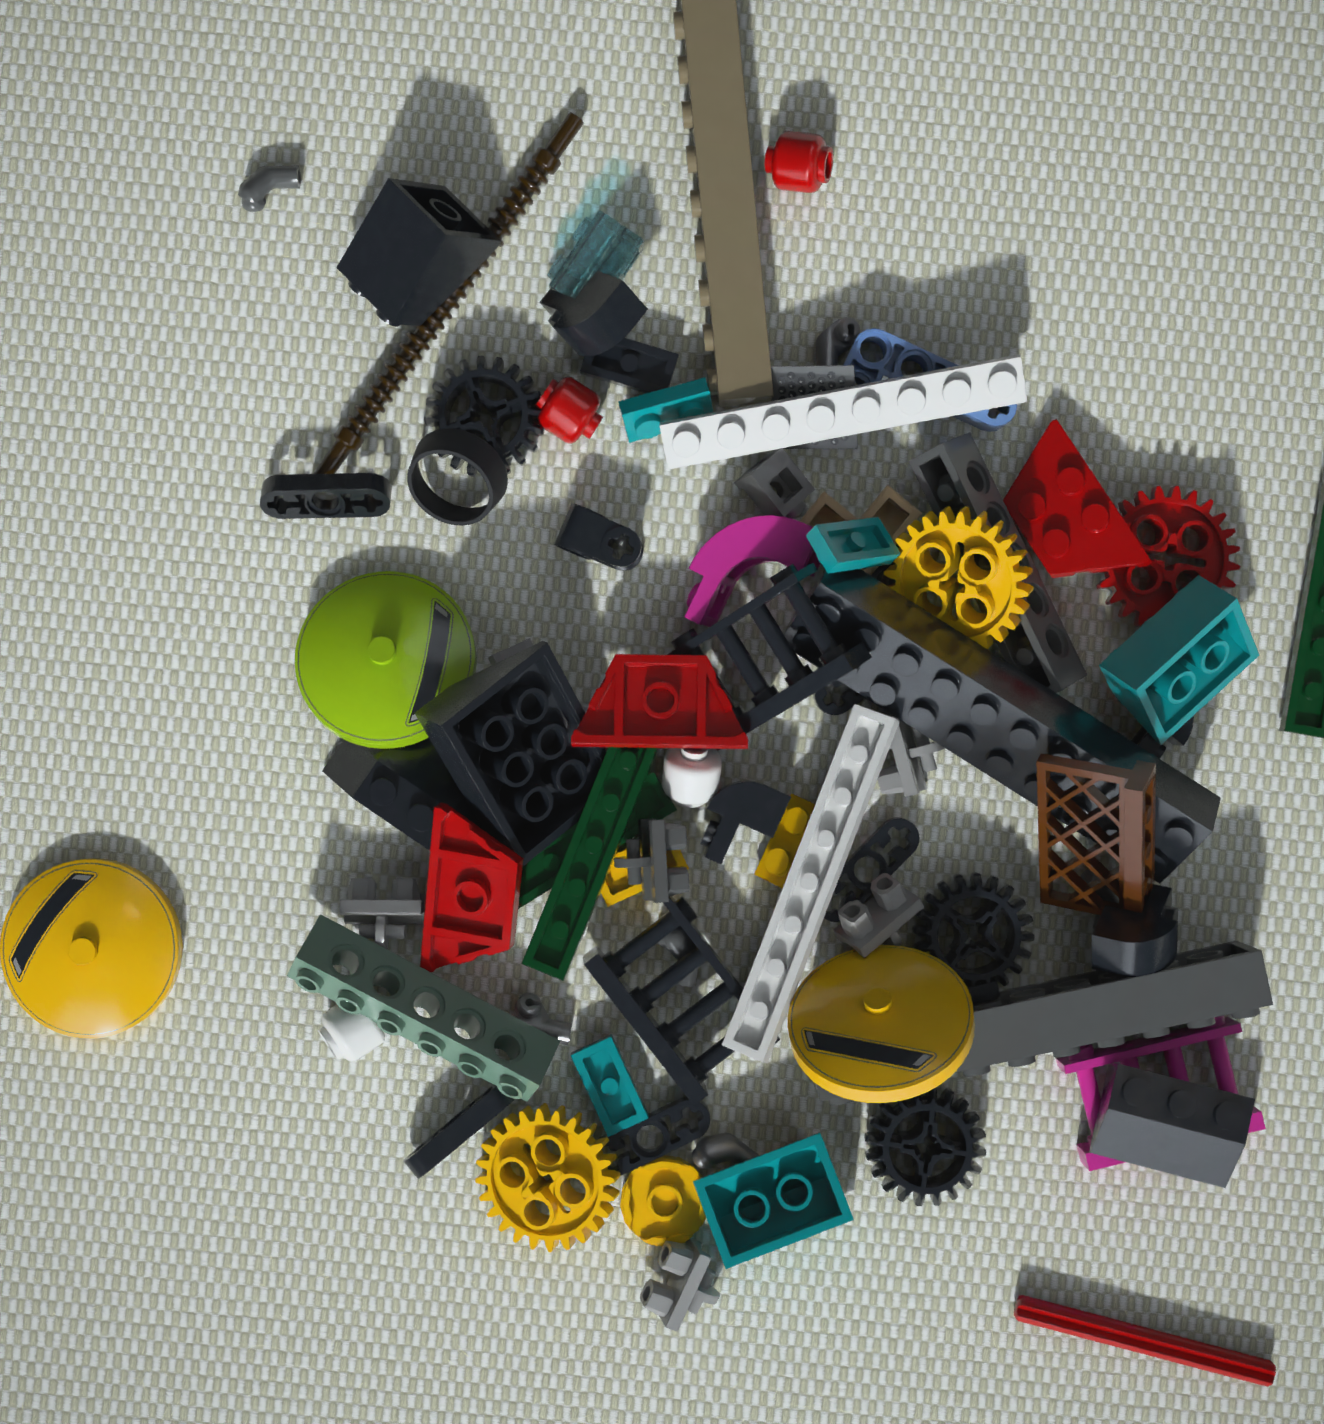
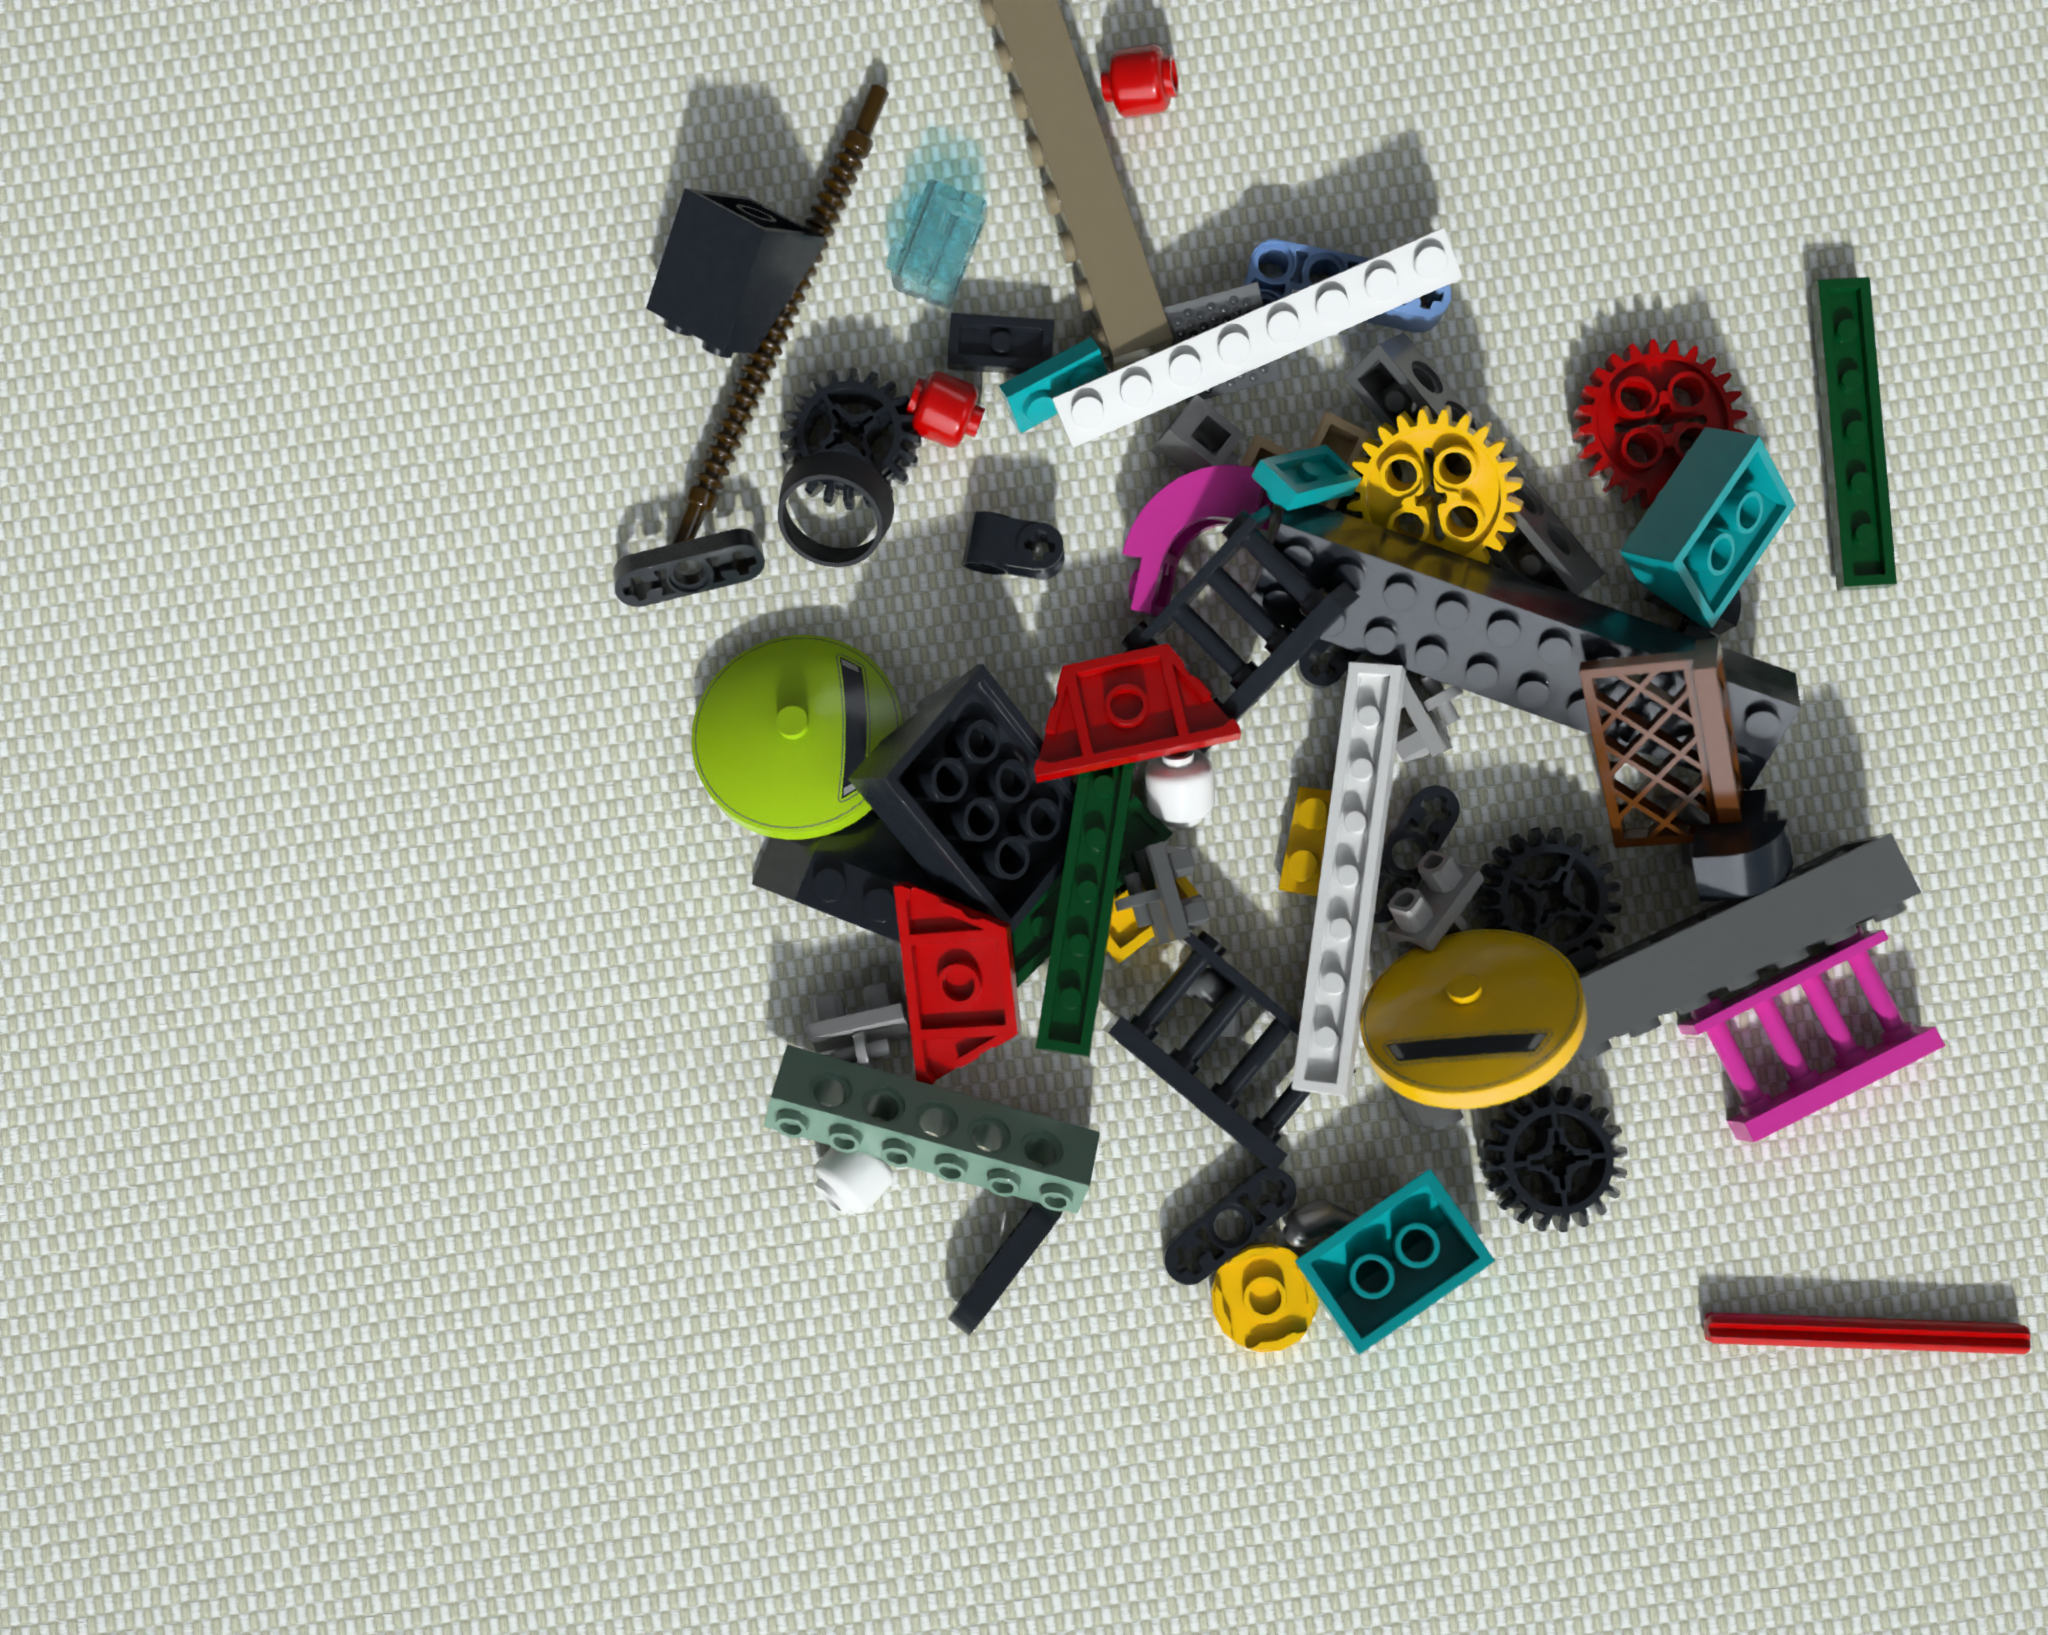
camera: 10 degrees left, 5 degrees down
yellow dish [0,858,183,1038] -> none
dark grey arm [238,166,301,212] -> none
yellow gear [475,1103,621,1252] -> none
flat silver arm [515,993,572,1045] -> none
black brick [539,271,648,356] -> none
teal plate [571,1034,649,1137] -> none
light grey hips [640,1238,720,1332] -> none
black brick [700,780,791,864] -> none
flat silver arm [816,317,860,366] -> none
red wing [1003,419,1152,578] -> none
black slope [1089,1063,1255,1188] -> none

